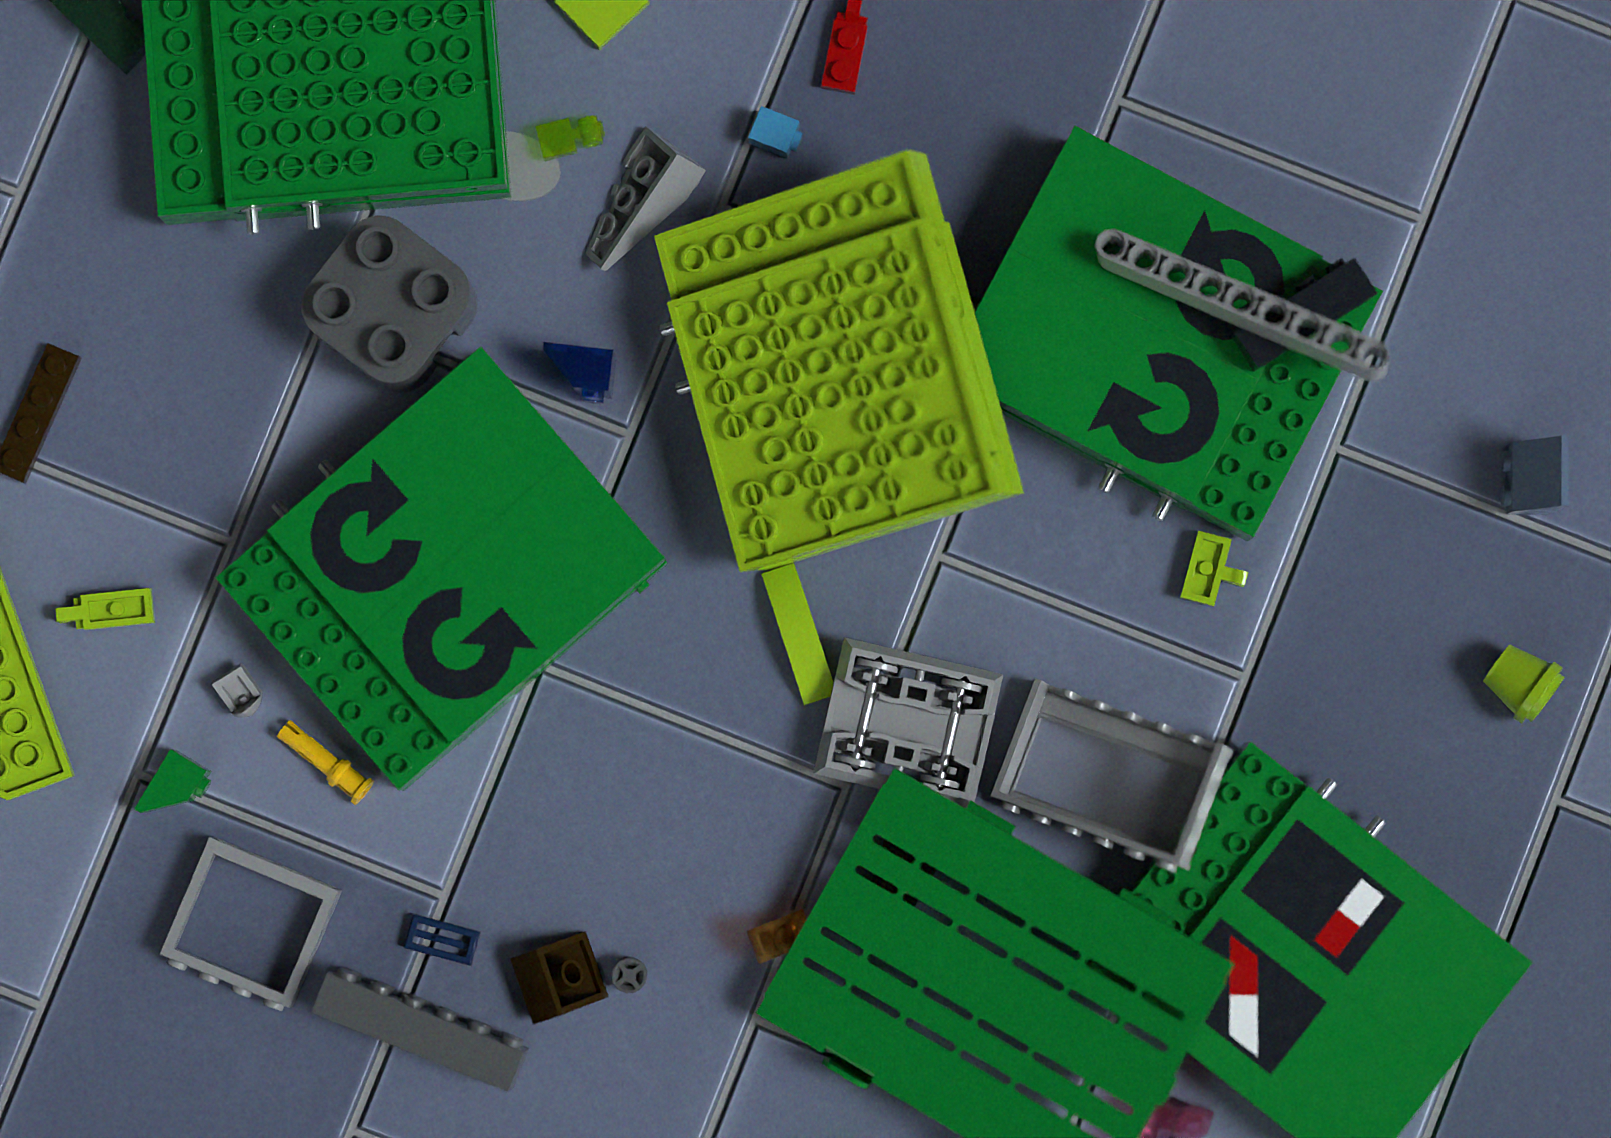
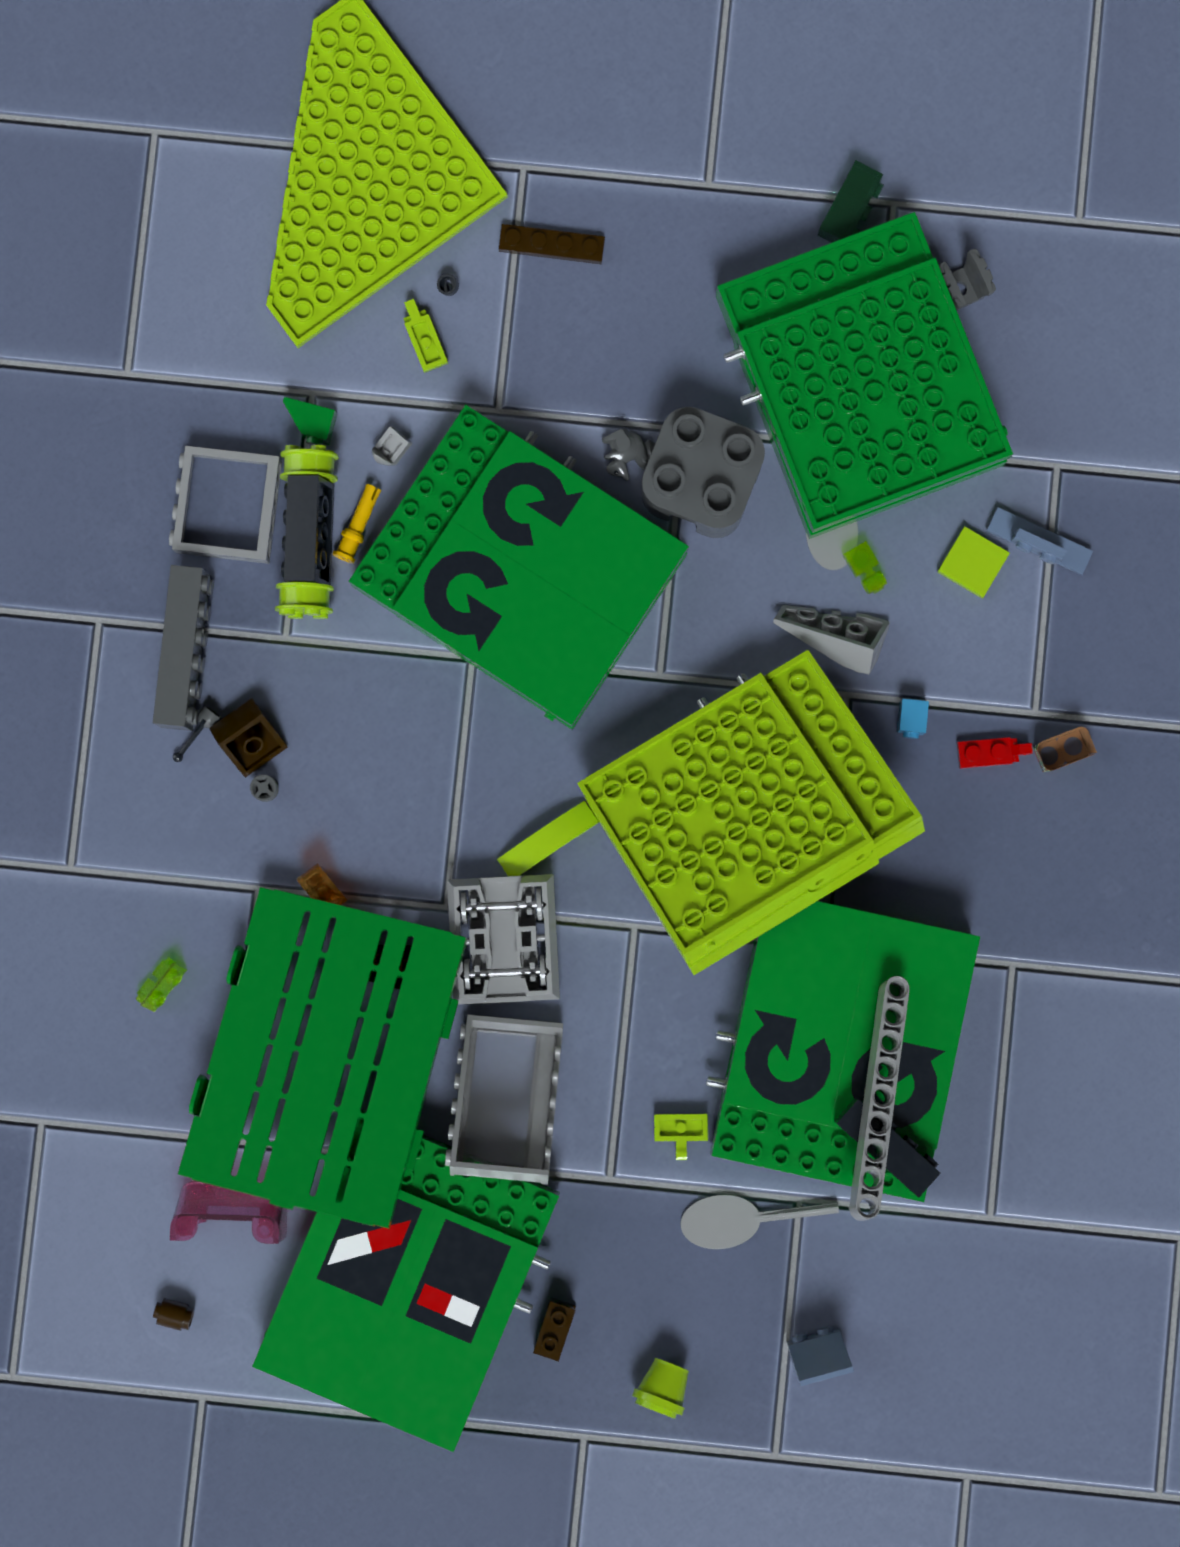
camera: 80 degrees right, 0 degrees up
dark blue tile [404,914,481,966] -> none
clear blue slope [543,342,617,404] -> none
none -> hinge [173,705,221,762]
none -> brick [275,445,339,619]
none -> black hinge [437,274,459,296]
none -> dark brown hinge [533,1297,576,1362]
none -> dark grey animal [601,427,656,481]
none -> light grey piece [681,1195,839,1249]

